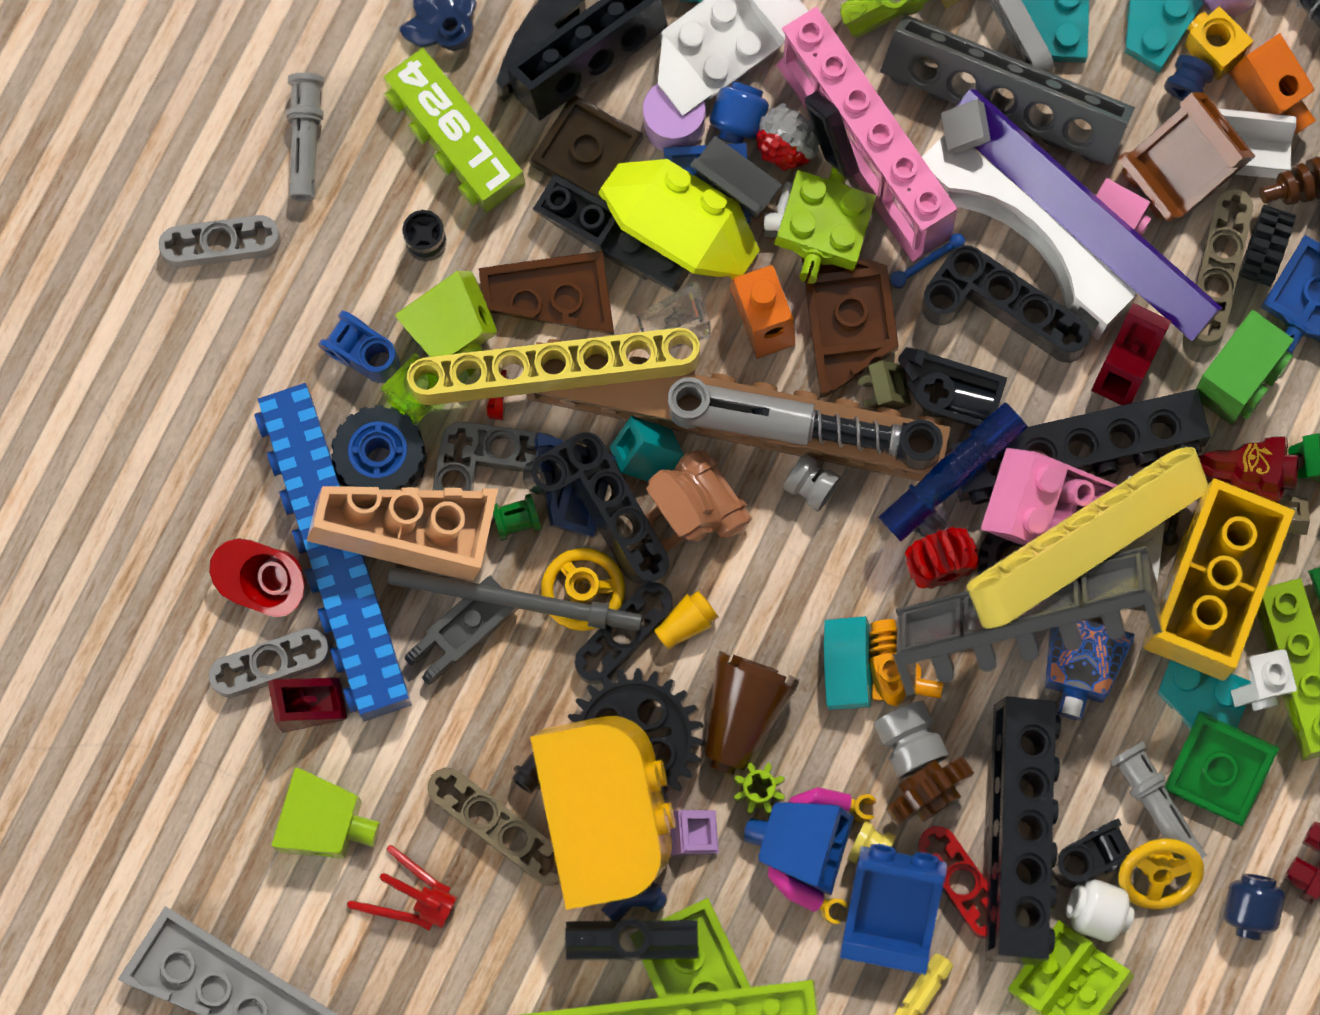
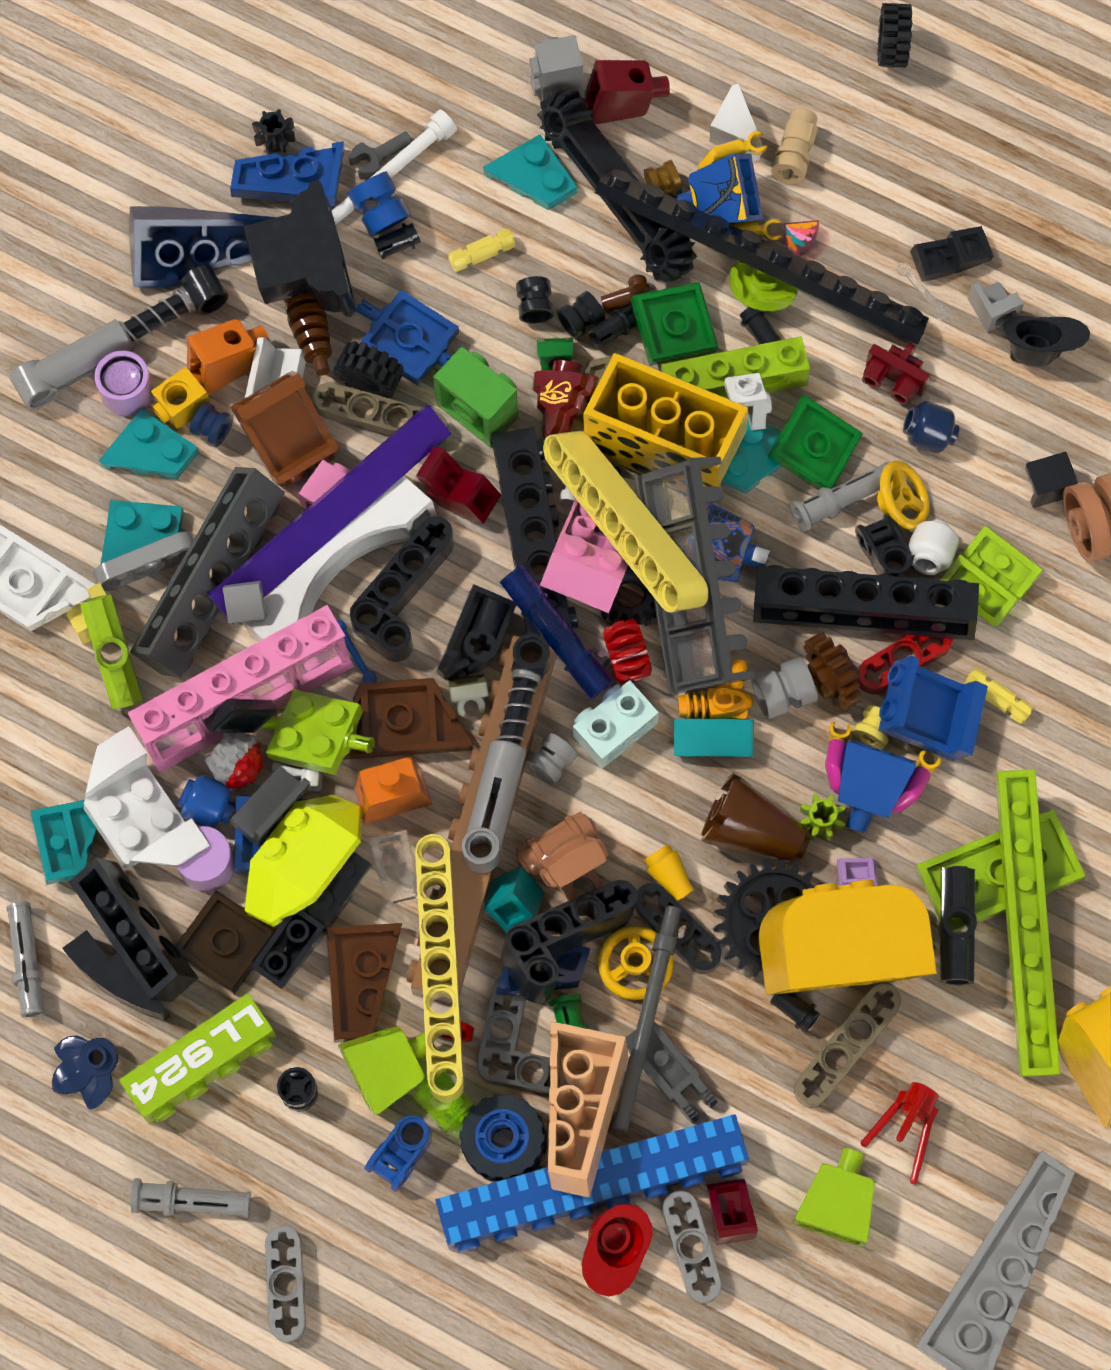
camera: 90 degrees left, 5 degrees down
none -> light aqua brick [573,680,659,769]

